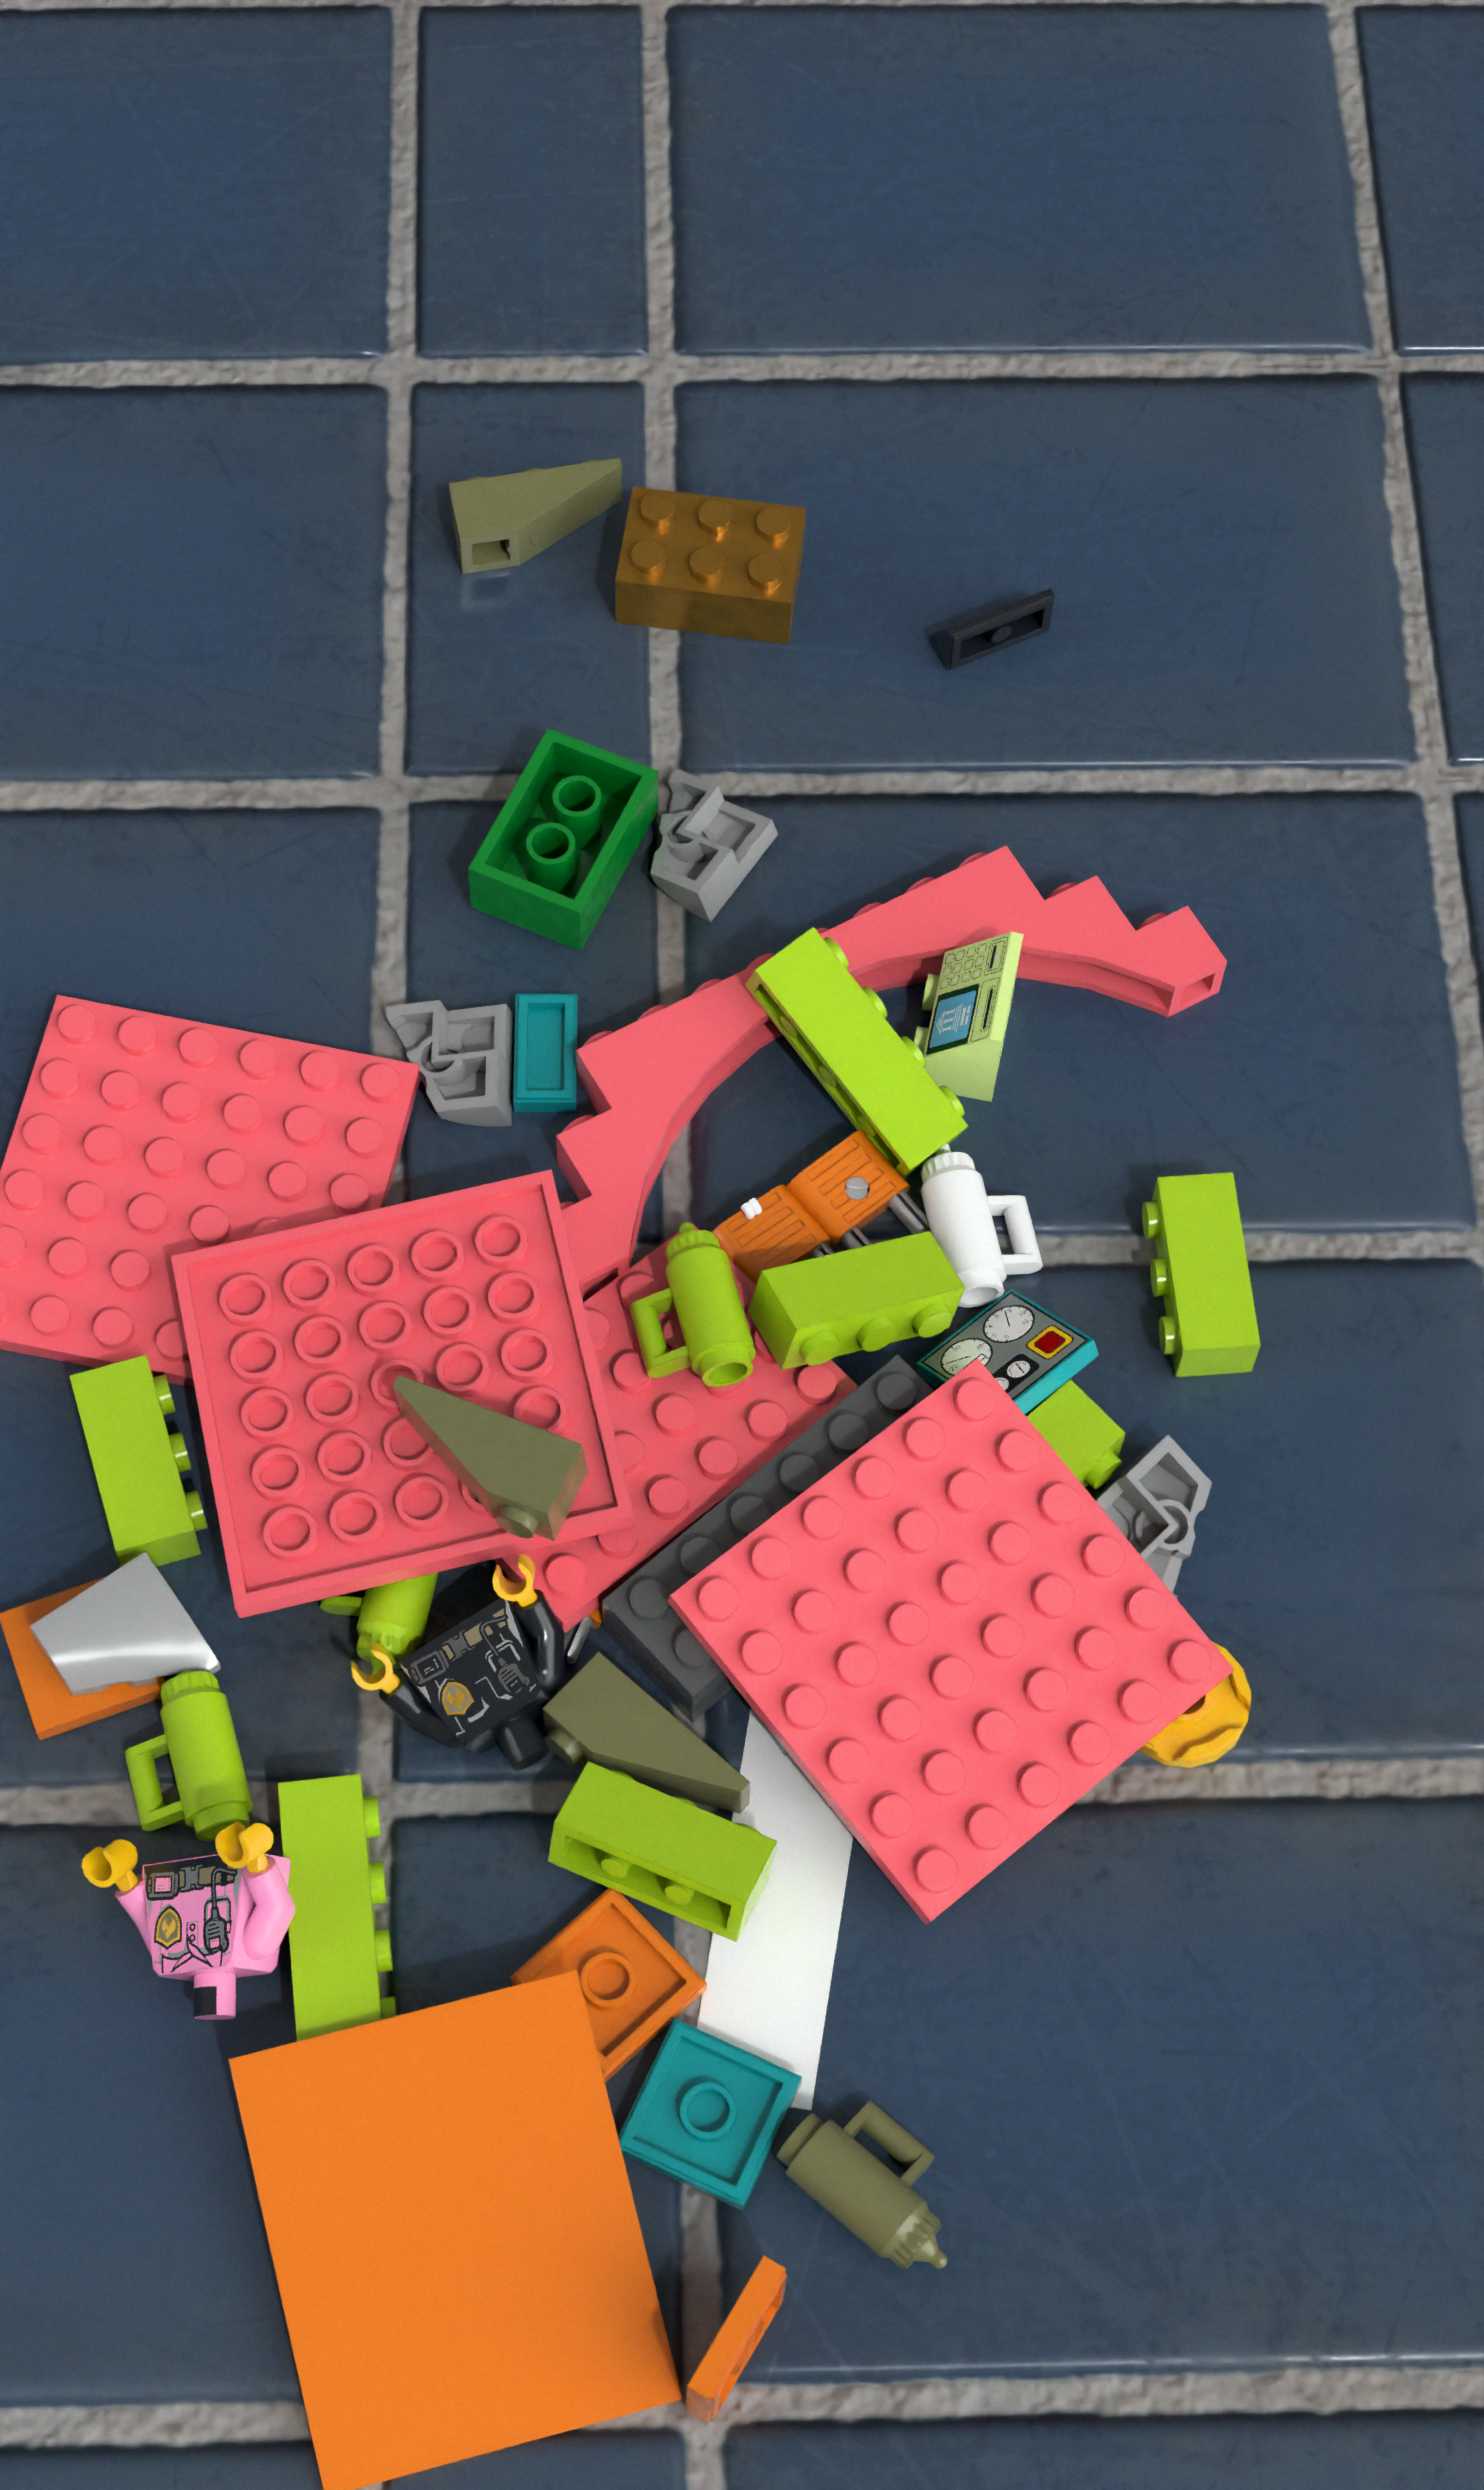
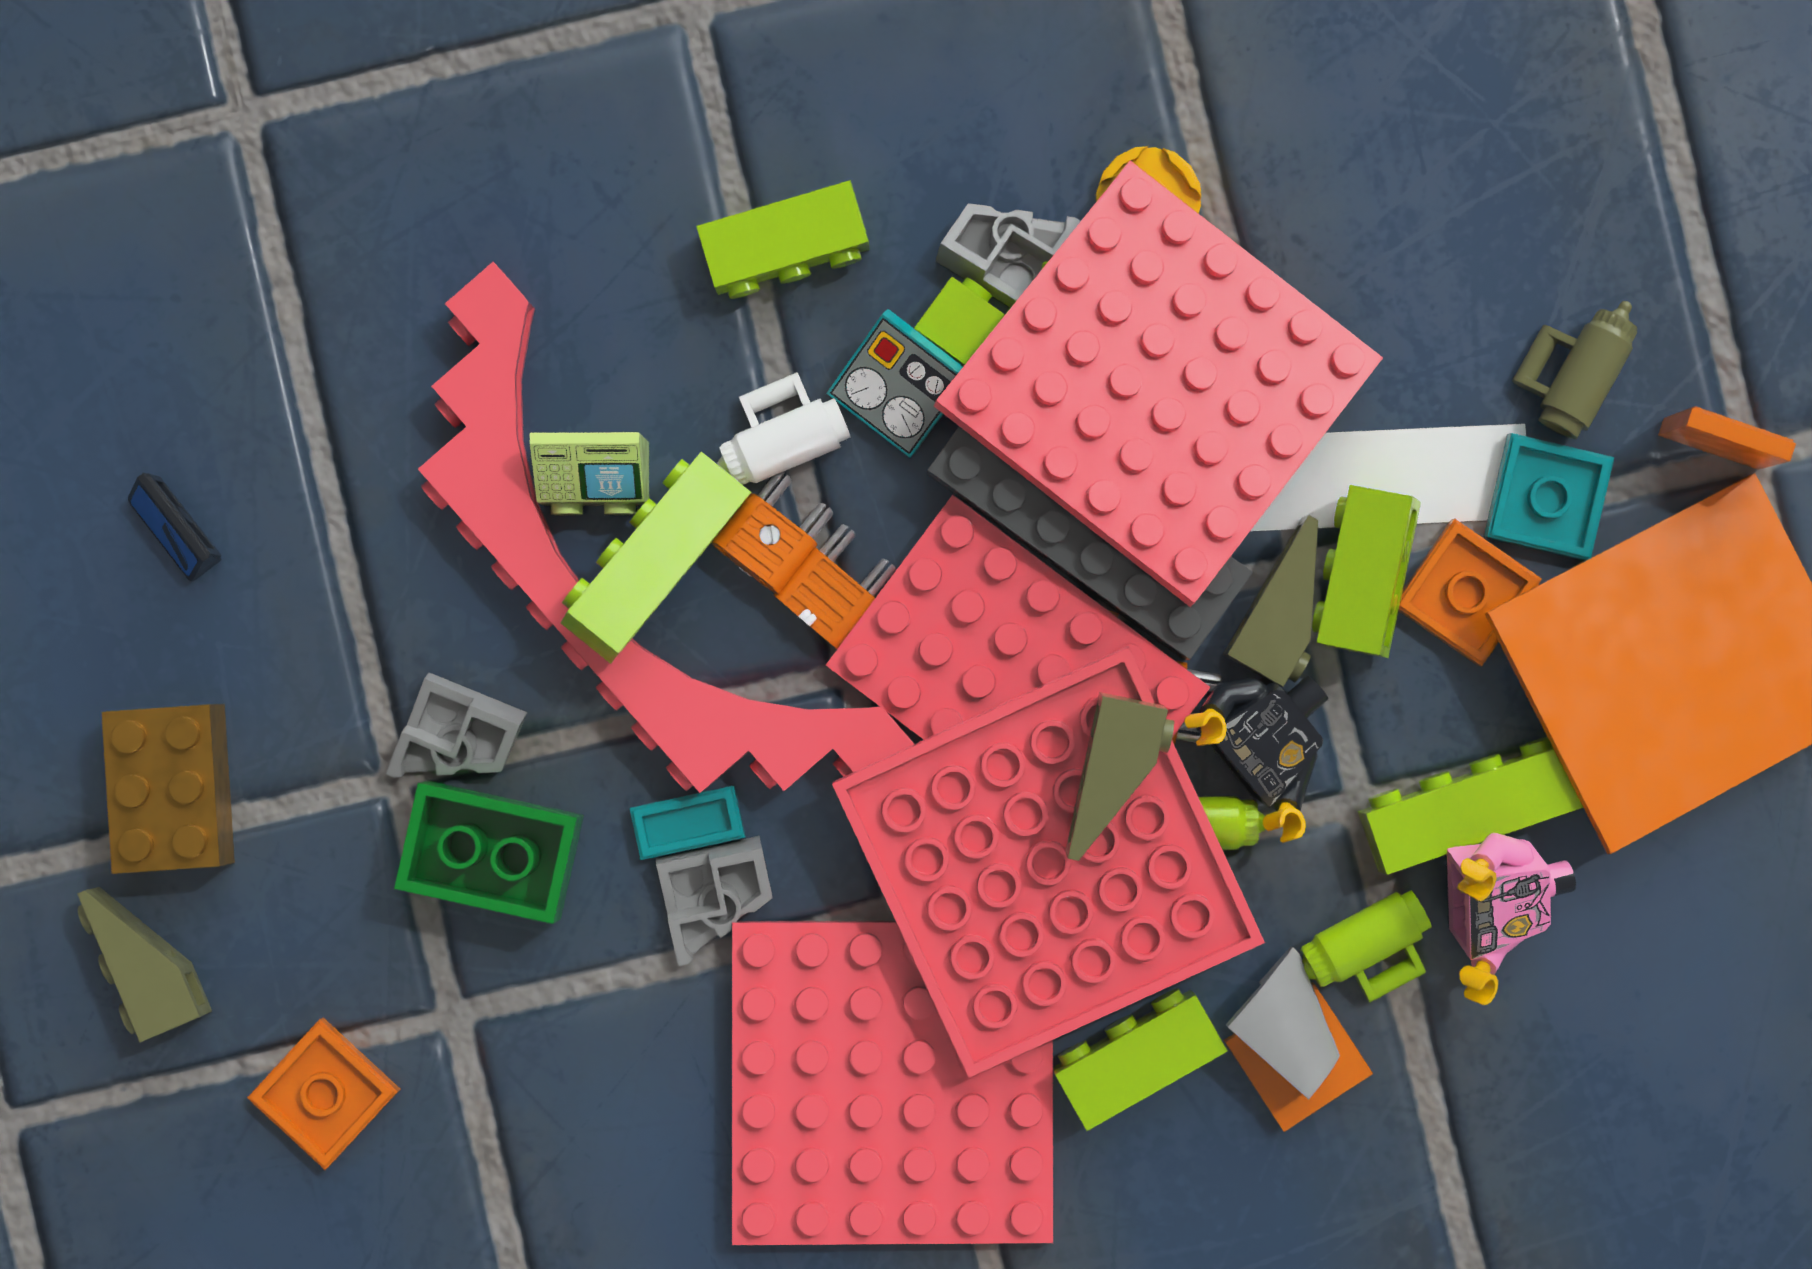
camera: 100 degrees left, 25 degrees up
lime piece [629,1222,756,1387] -> none
lime brick [748,1231,965,1371] -> none
none -> orange tile [247,1017,401,1170]

